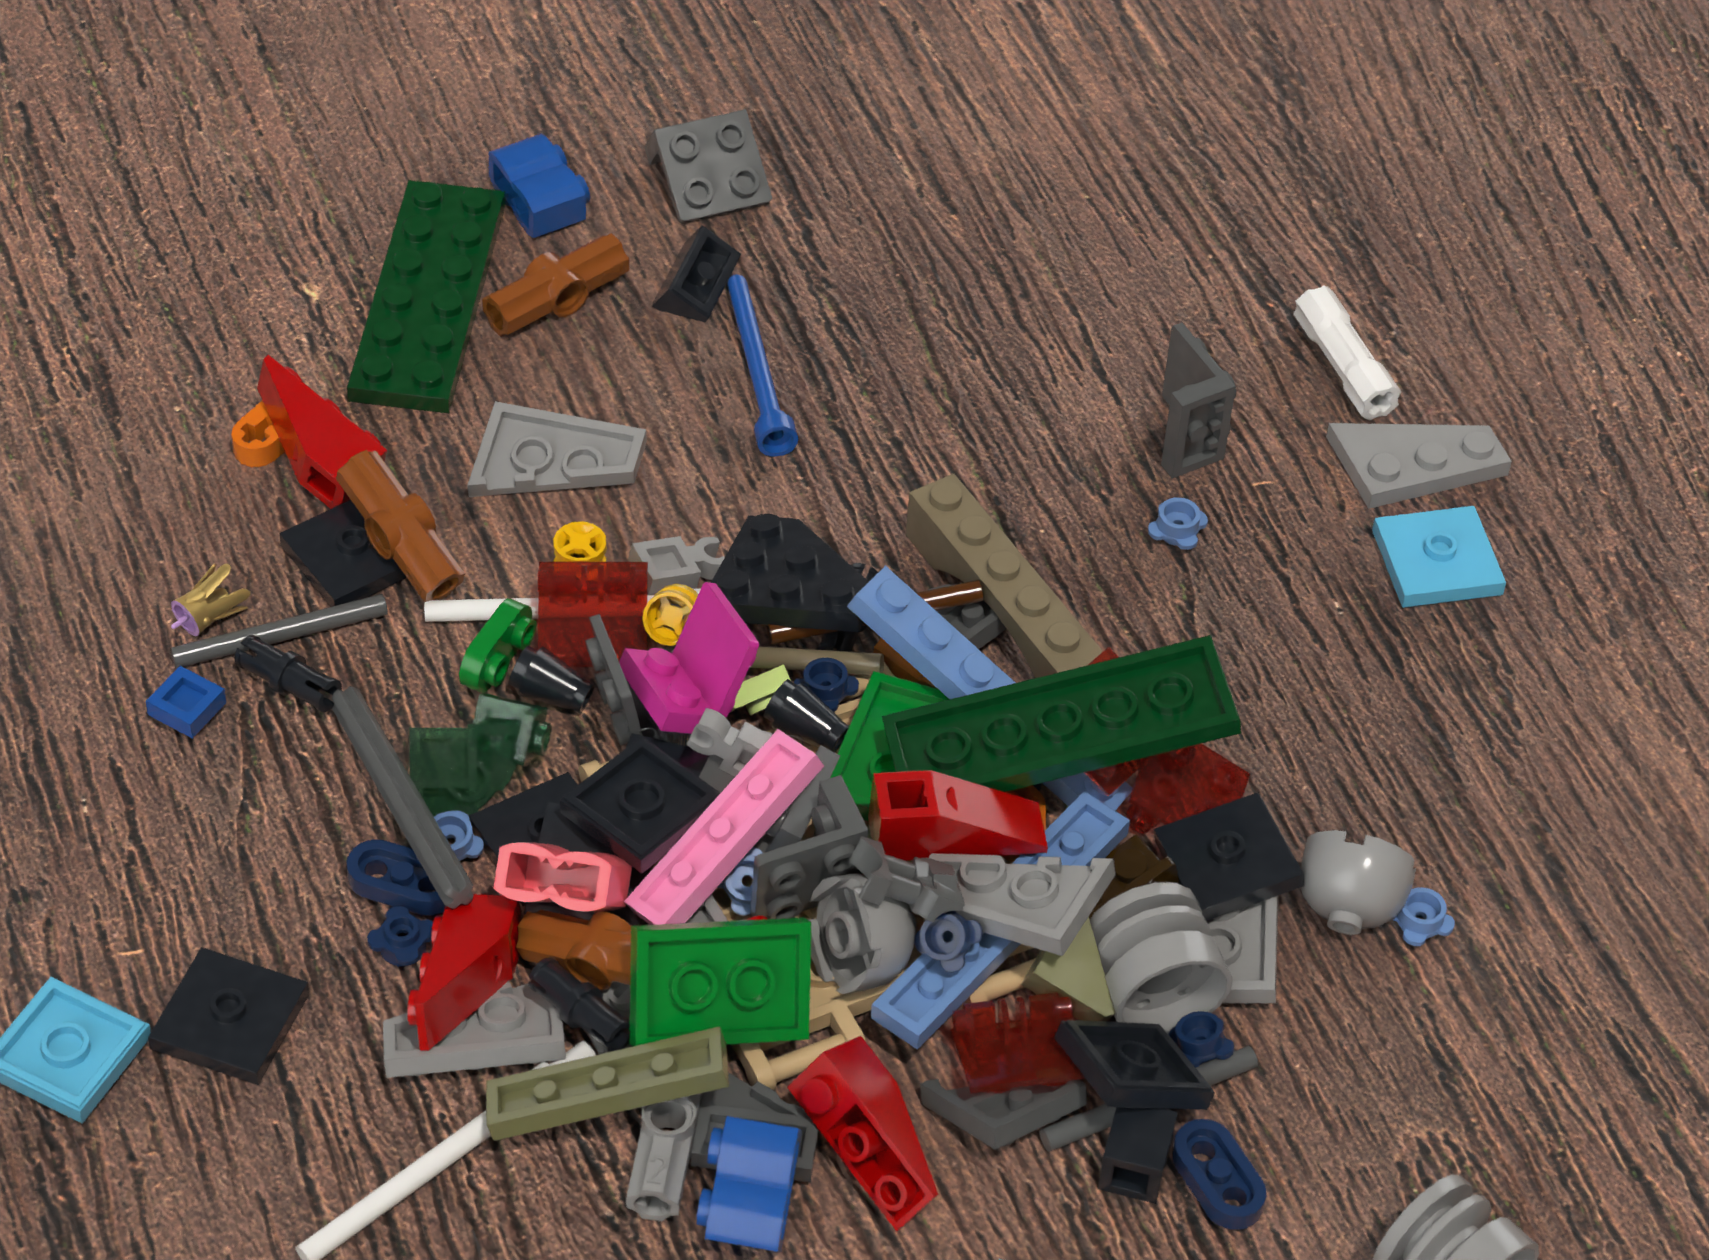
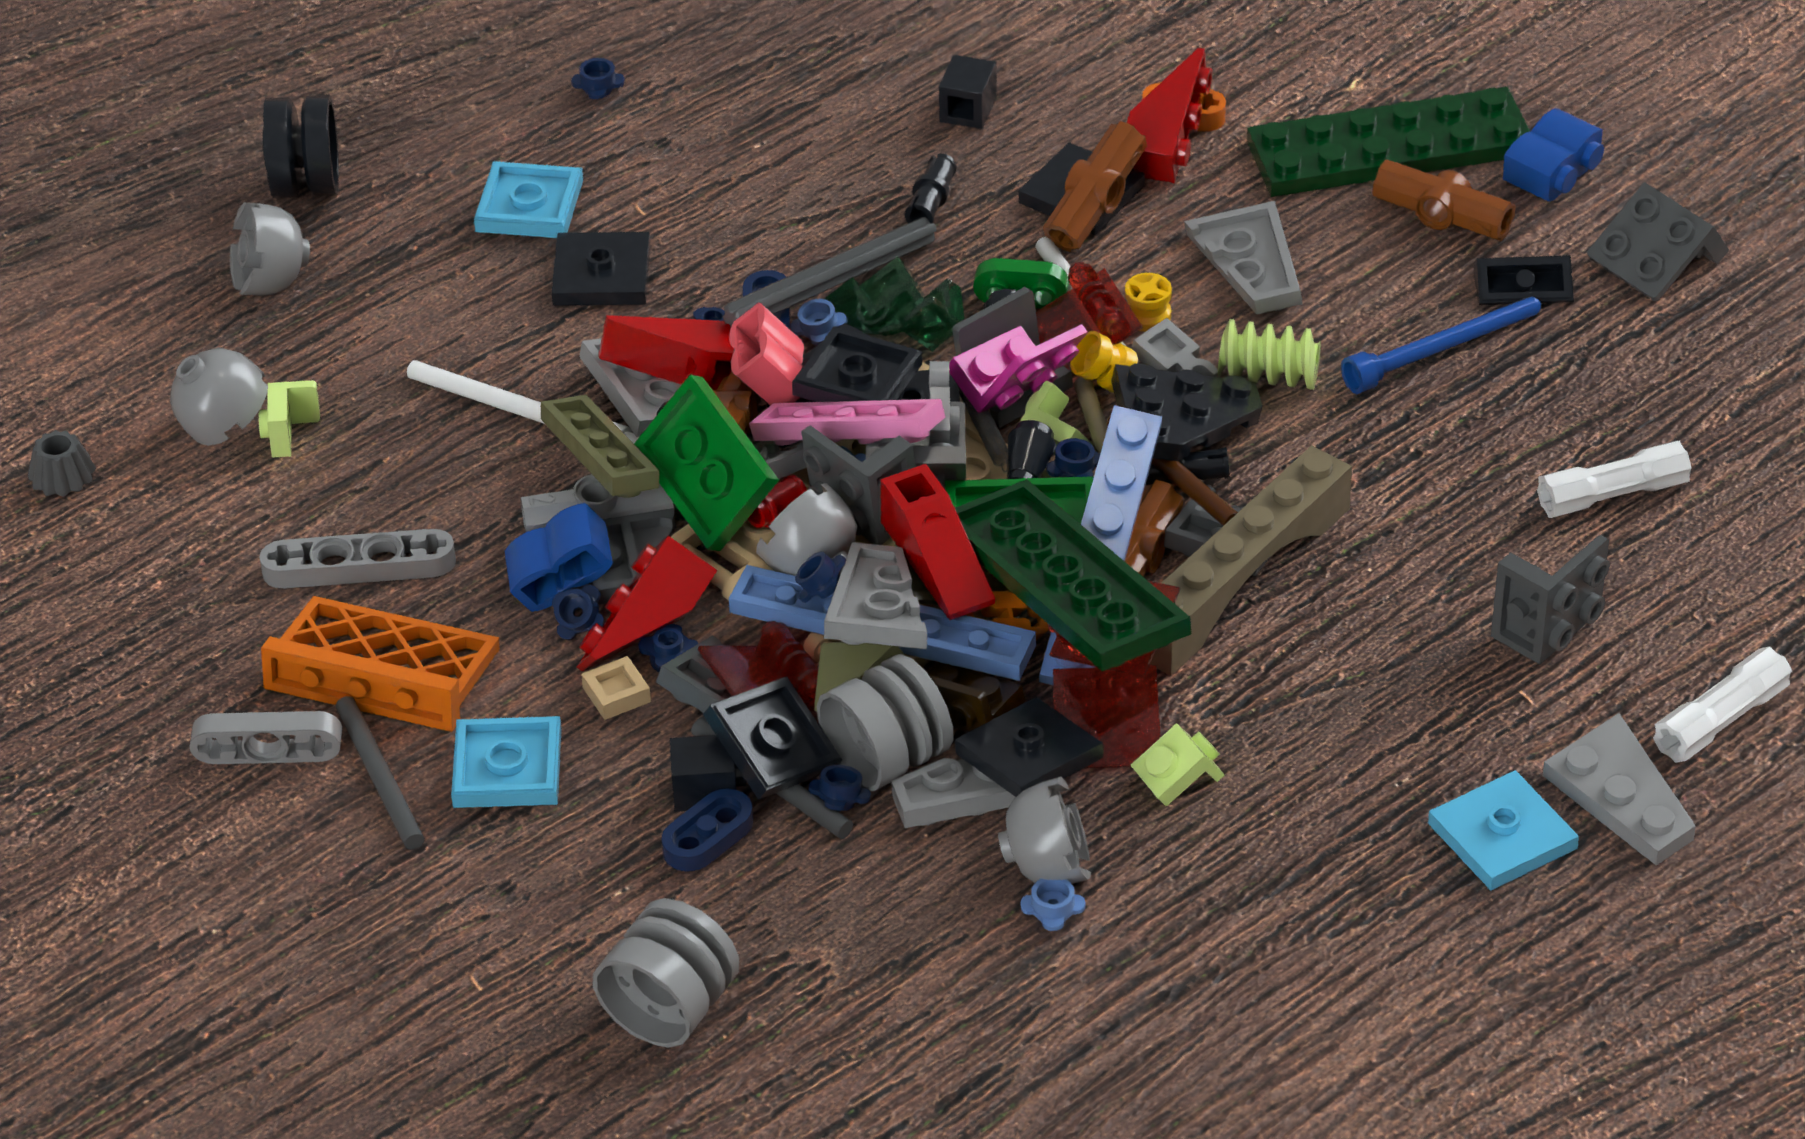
camera: 75 degrees right, 5 degrees down
blue plate [146,666,226,739] -> none
dark grey bar [170,594,388,669] -> none
pearl gold piece [171,564,251,636] -> none
dark grey piece [849,836,965,922] -> none
medium blue plate [1148,497,1208,550] -> none
none -> dark blue plate [552,585,605,640]
none -> tan plate [581,656,651,720]
none -> dark blue plate [638,624,699,672]
none -> black brick [938,54,997,129]
none -> yellowish green bracket [1130,723,1225,806]
none -> yellowish green piece [1218,319,1321,390]
none -> white axle [1537,441,1692,518]

